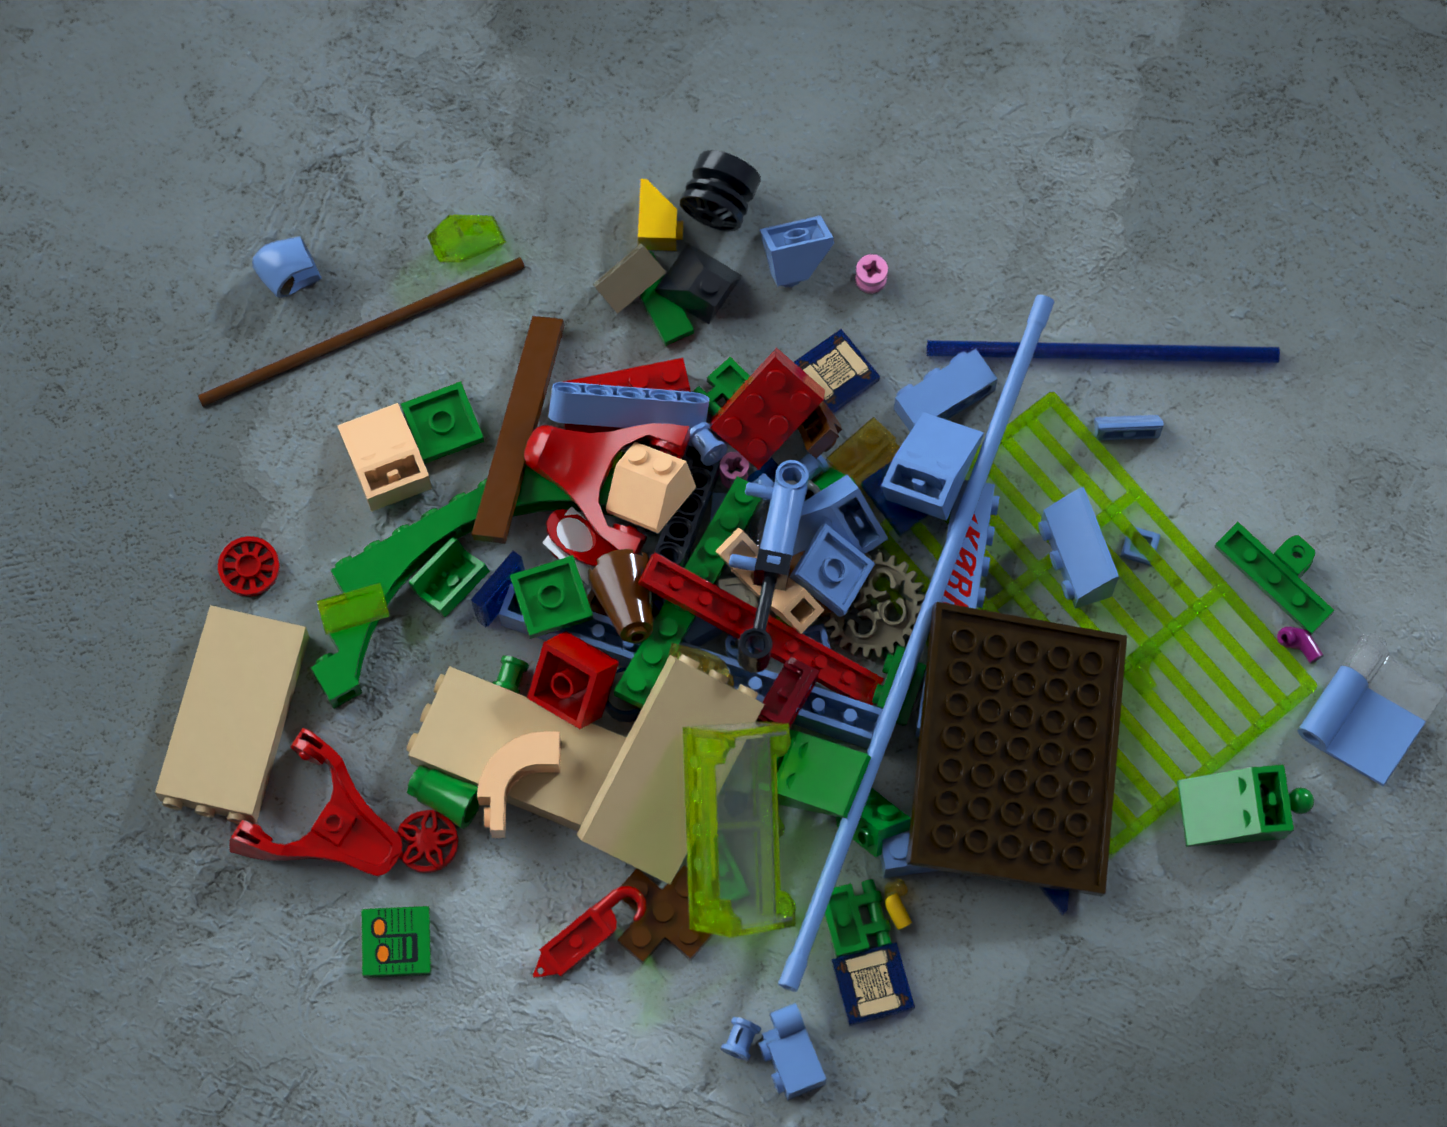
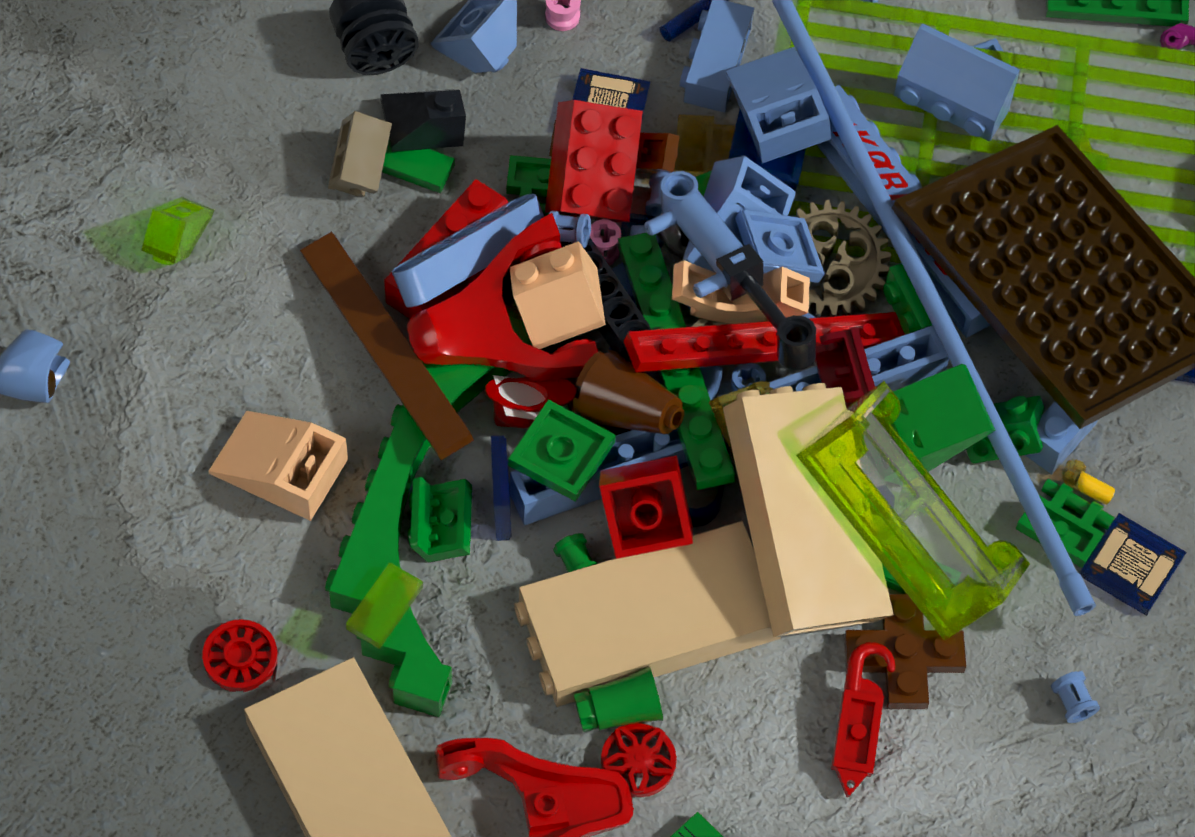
camera: 45 degrees left, 10 degrees down
reddish brown piece [198,257,525,407] -> none
green plate [401,381,484,464] -> none
light nougat arch [477,731,561,838] -> none
yellow slope [638,179,684,251] -> none
medium blue hinge [758,1003,826,1100] -> none

